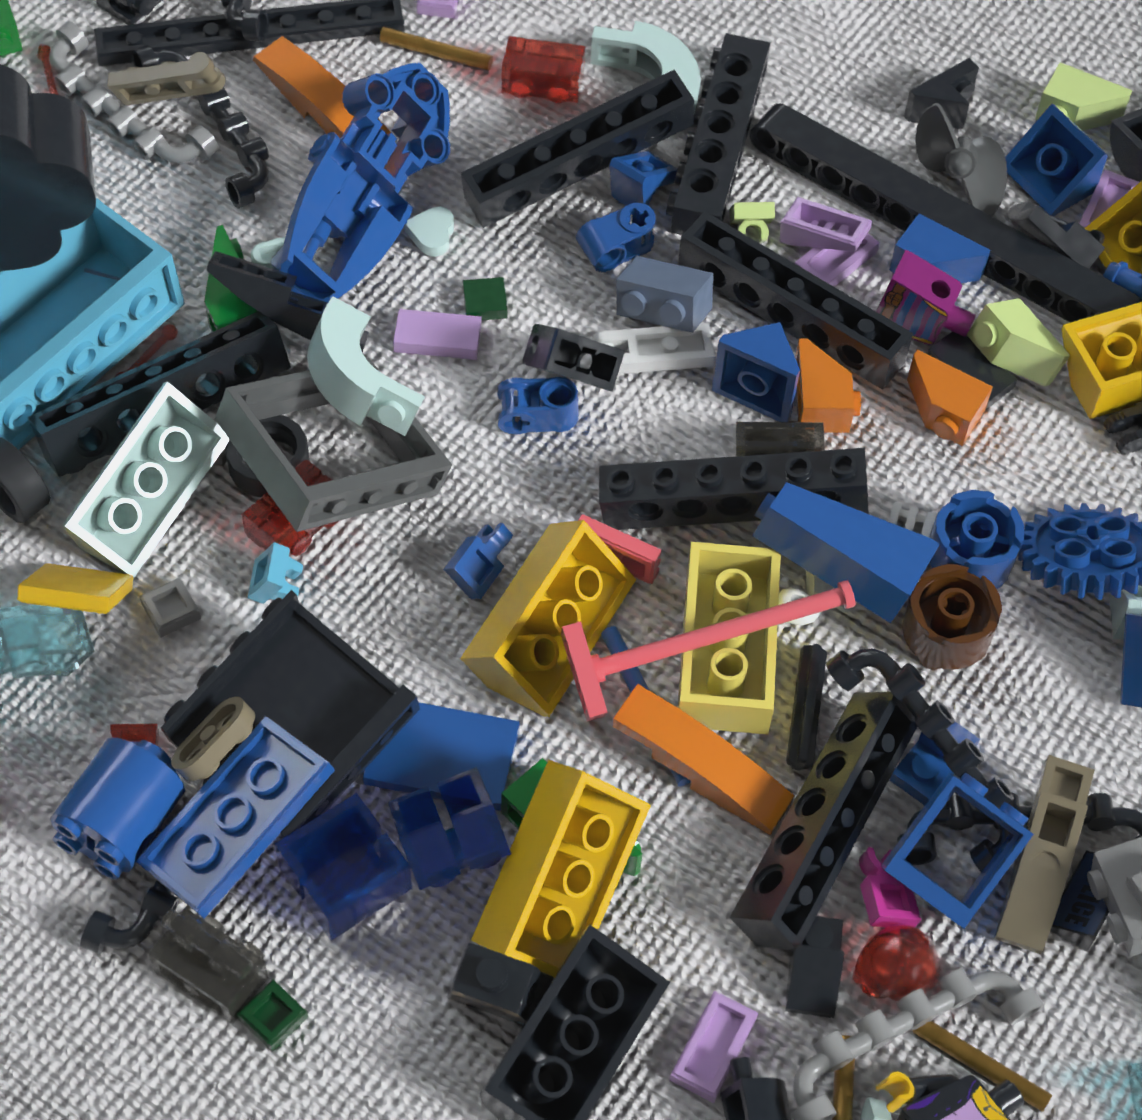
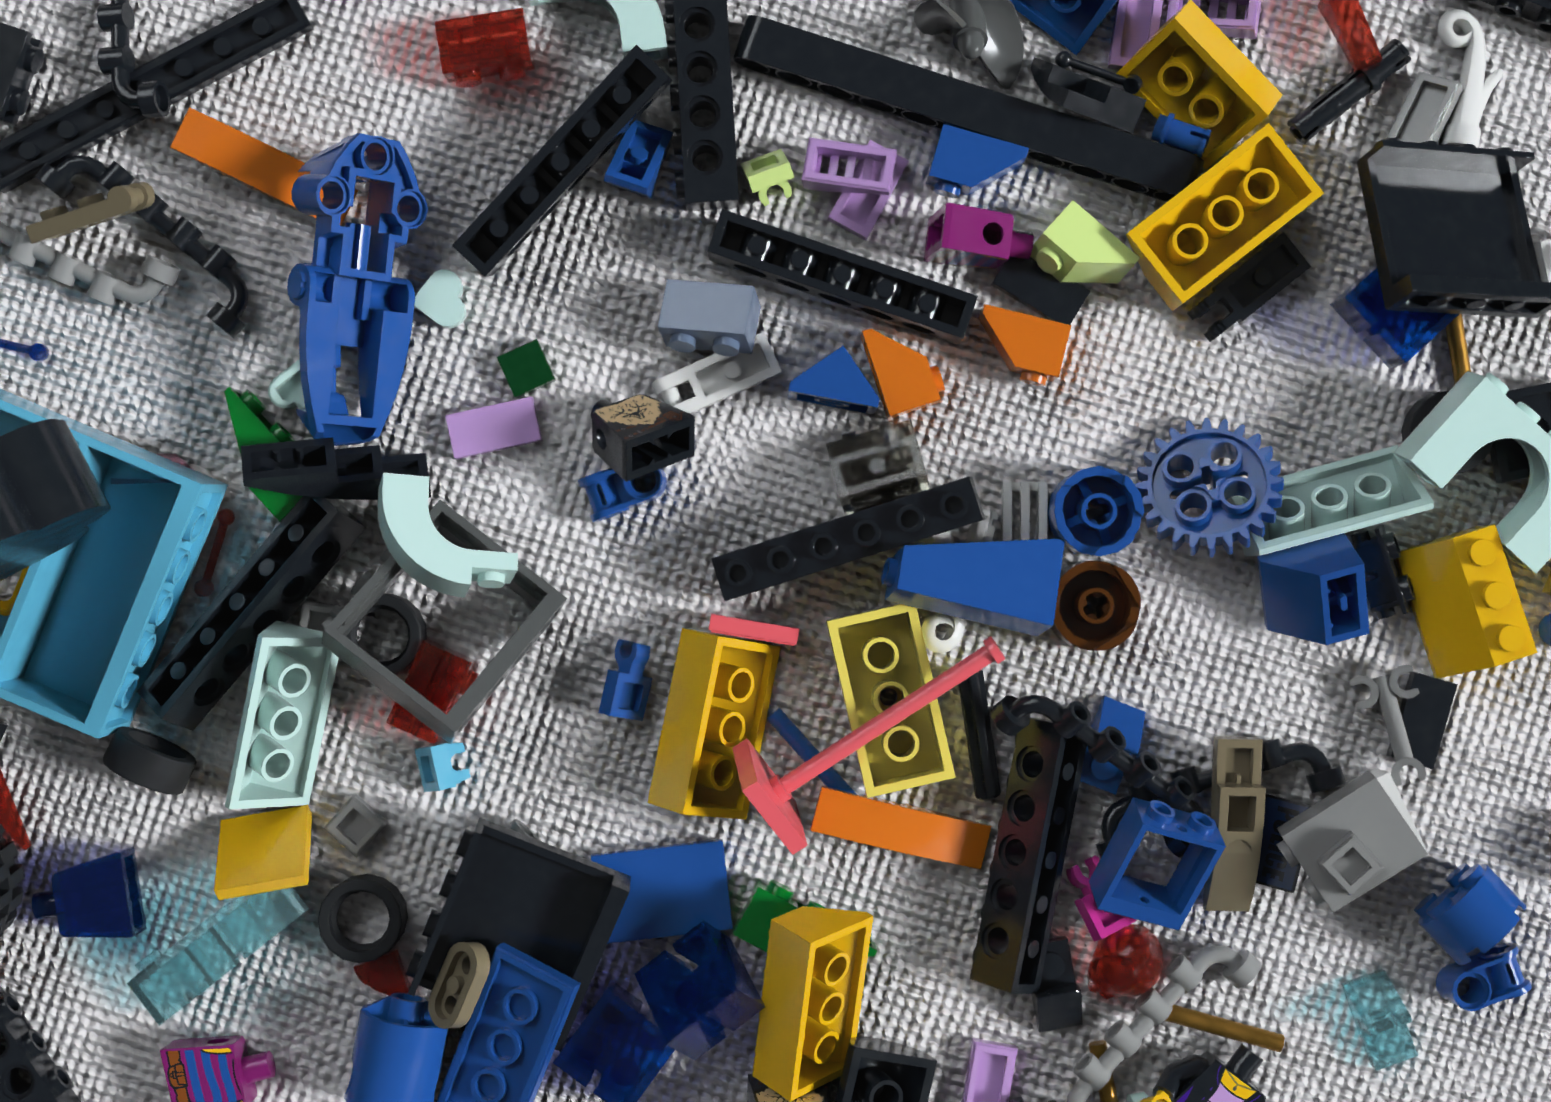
camera: 15 degrees left, 30 degrees up
pearl gold bar [380,27,493,71] -> none
blue piece [575,203,656,272] -> none
none -> black tyre [318,874,408,963]

